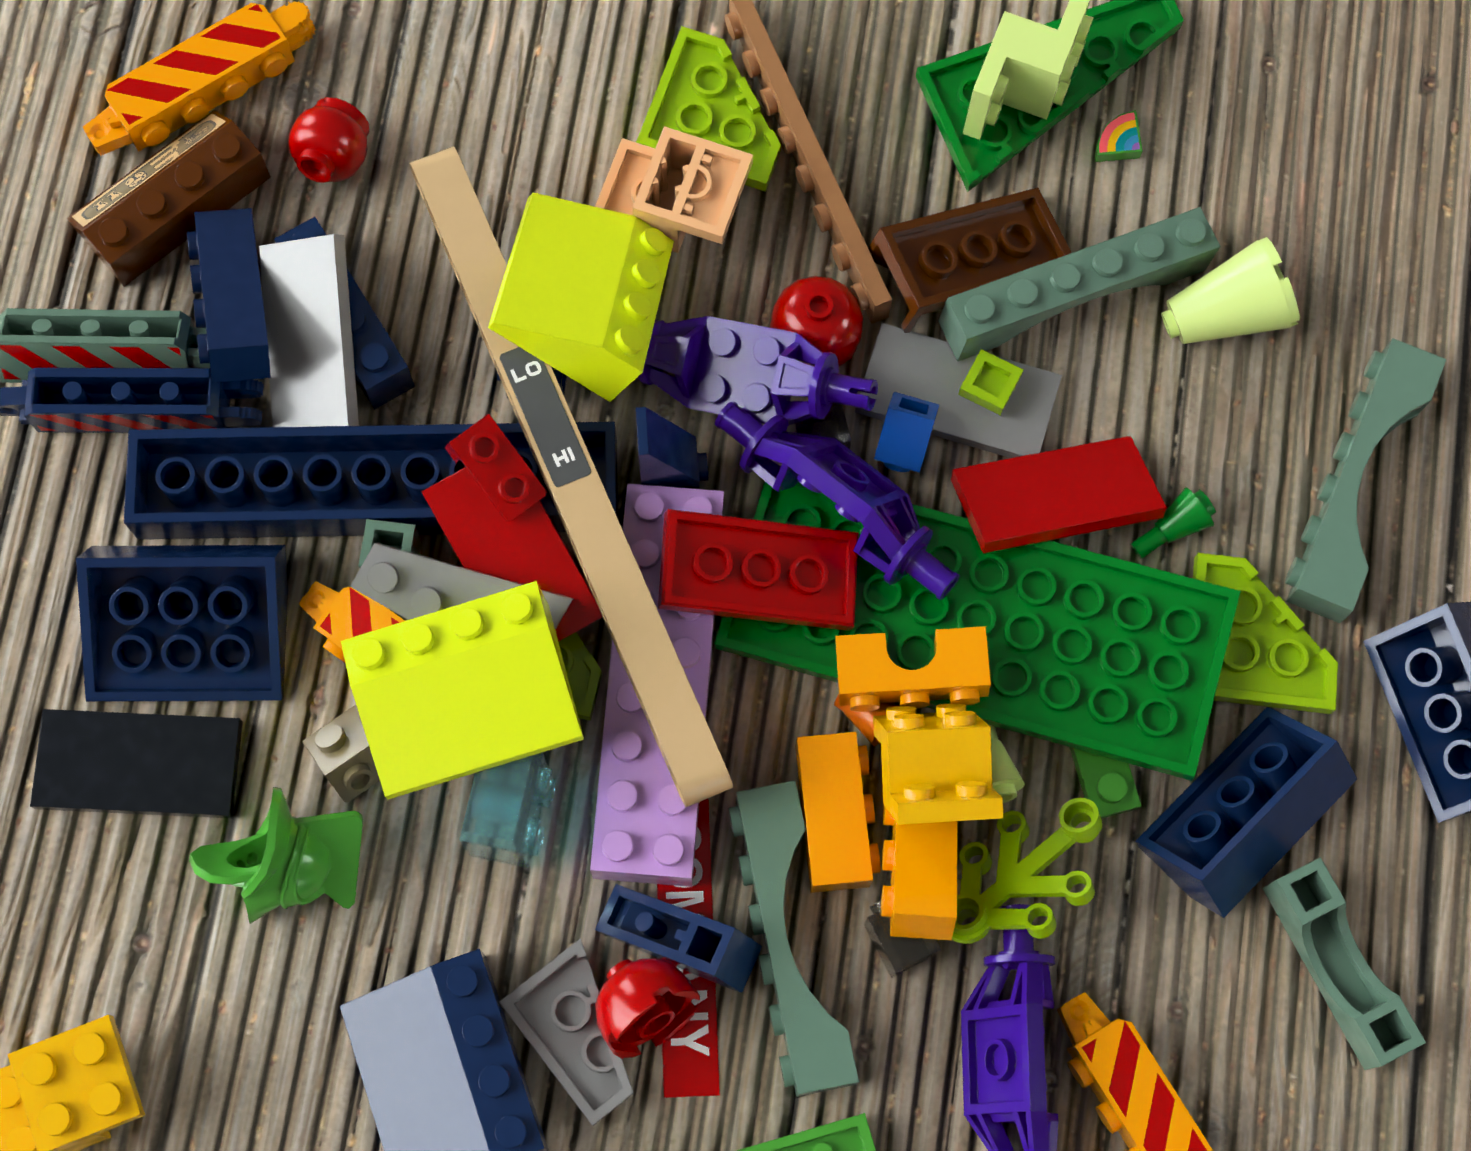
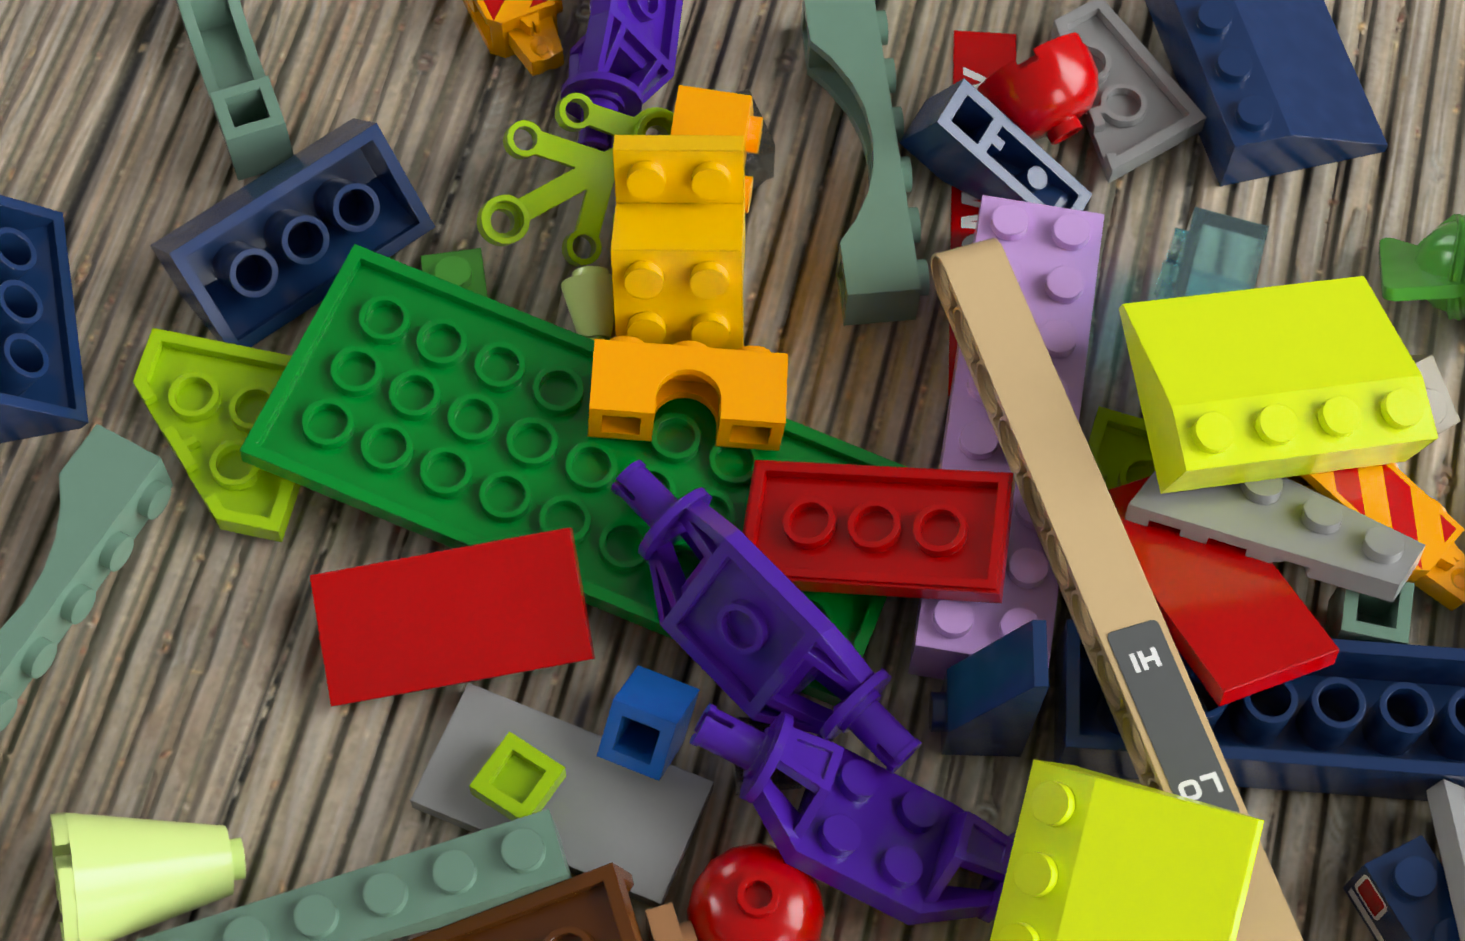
camera: 175 degrees left, 10 degrees down
red bracket [445,414,547,522] -> none
light orange brick [795,732,881,893] -> none
green cone [1130,487,1216,559] -> none

